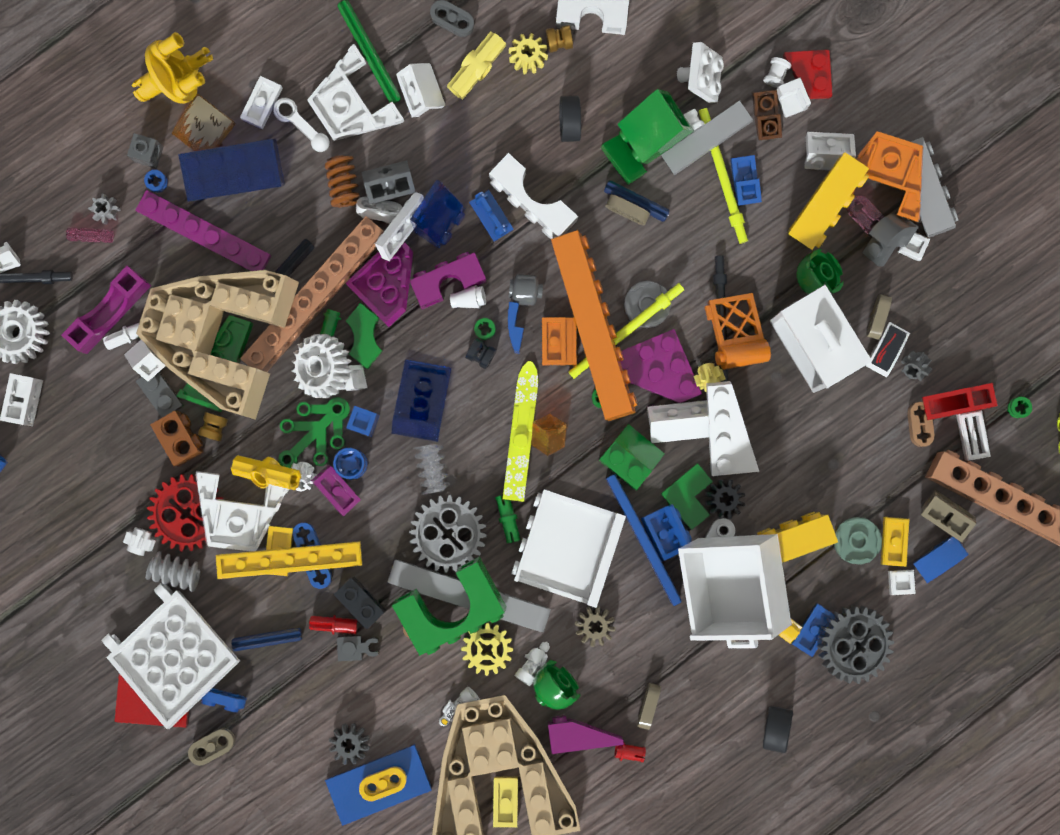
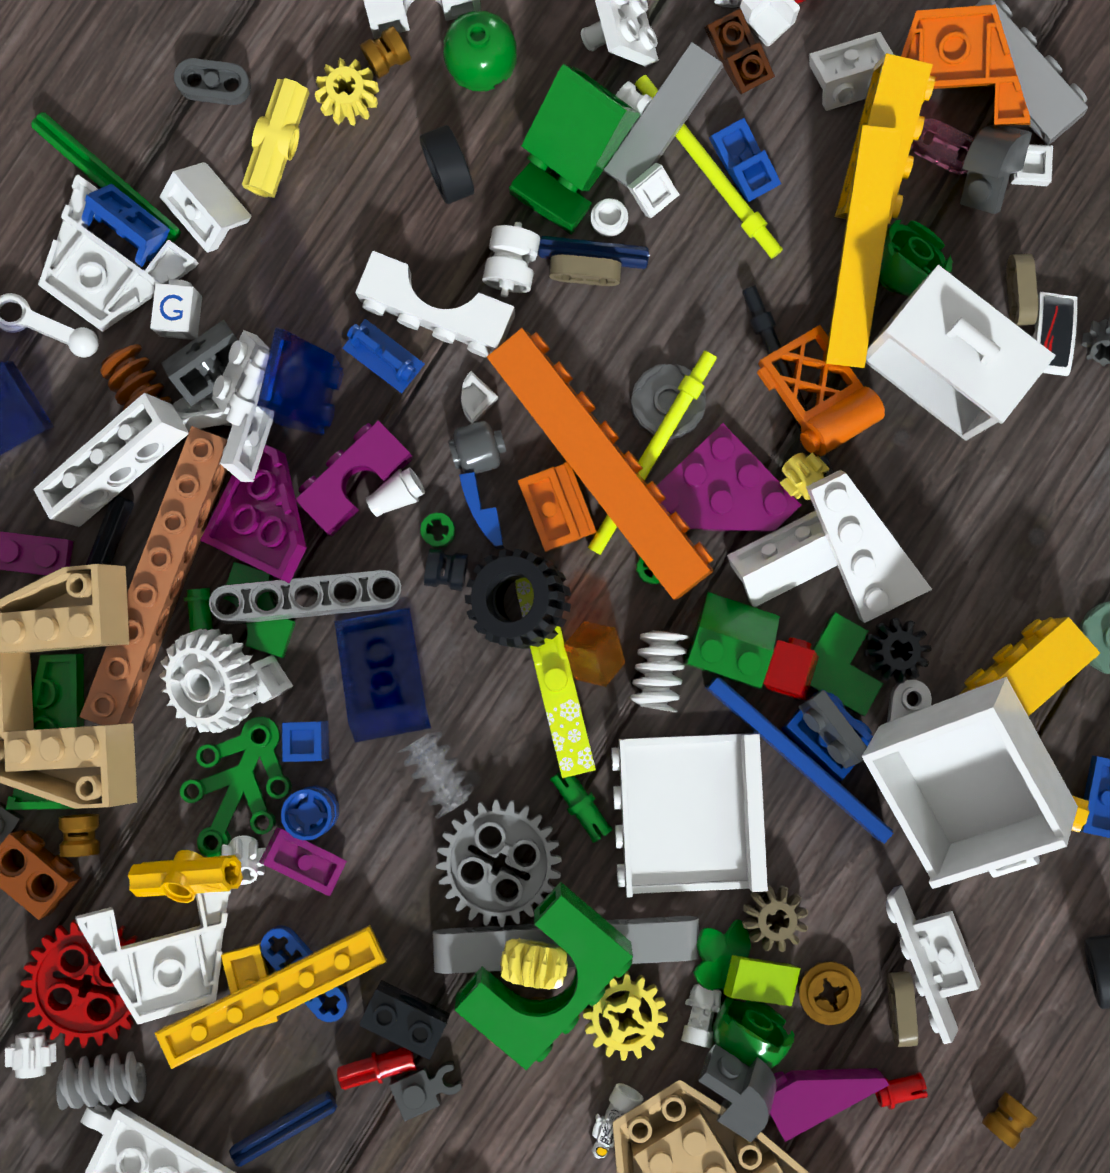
camera: 20 degrees left, 0 degrees up
none -> white brick [34,393,189,527]
none -> blue hinge [82,184,170,267]
none -> white brick [150,279,202,340]
none -> light grey beam [209,570,401,624]
none -> white plate [212,330,273,426]
none -> green cylinder [443,11,517,91]
none -> white tile [461,371,499,424]
none -> black tyre [465,549,571,649]
none -> white wheel [482,222,540,297]
none -> light yellow gear [500,938,568,990]
none -> white plate [591,198,628,237]
none -> white tile [627,163,679,218]
none -> white piece [630,630,689,712]
none -> green plate [694,919,751,991]
none -> dark grey brick [698,1044,777,1142]
none -> lime tile [723,955,801,1006]
none -> red brick [763,637,819,701]
none -> dark grey plate [798,690,867,769]
none -> pearl gold gear [798,961,861,1025]
none -> yellow tile [825,125,903,368]
none -> white bracket [886,885,981,1044]
none -> pearl gold wheel [982,1091,1037,1149]

